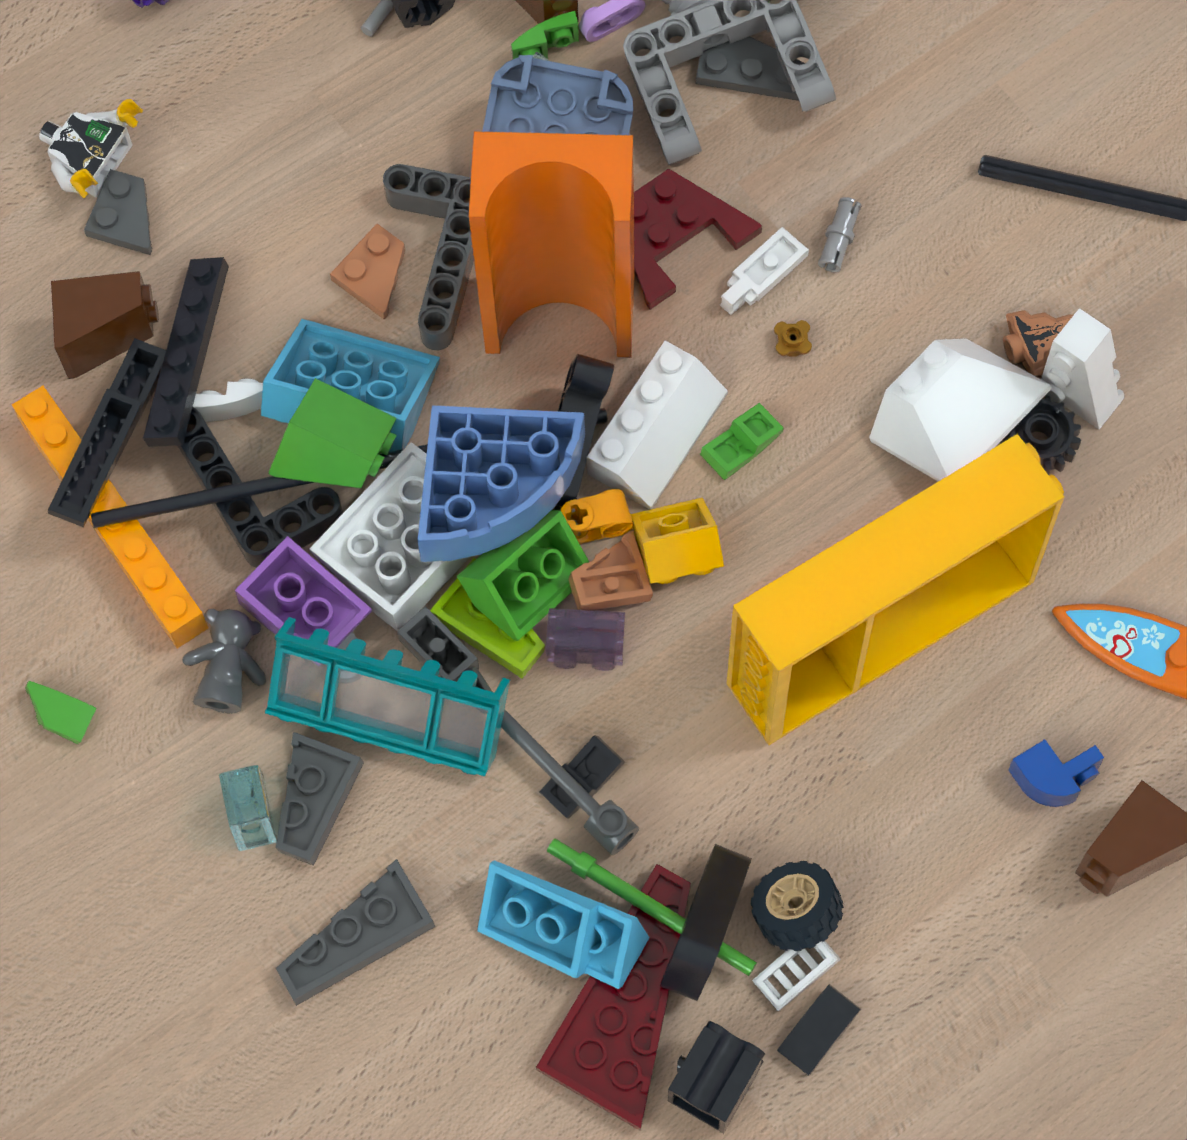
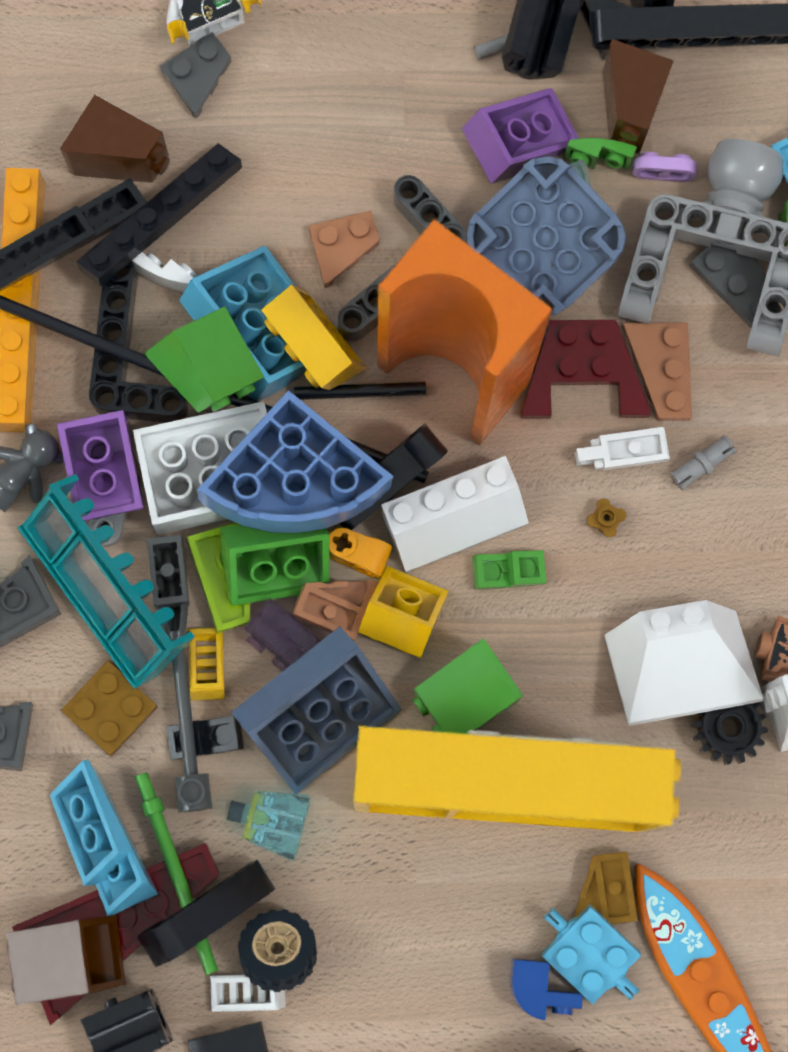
camera: 30 degrees right, 10 degrees up
none -> slope [7,915,126,1005]
none -> pearl gold plate [61,660,158,757]
none -> yellow slope [189,628,225,701]
none -> clear light blue torso [227,791,311,861]
none -> sand blue slope [231,627,402,794]
none -> yellow slope [261,284,367,390]
none -> black bar [294,382,426,400]
none -> bright green slope [412,638,523,734]
none -> medium lavender slope [462,88,579,184]
none -> medium azure plate [542,904,641,1004]
none -> pearl gold wing [573,851,638,924]
none -> nougat wing [621,323,692,421]

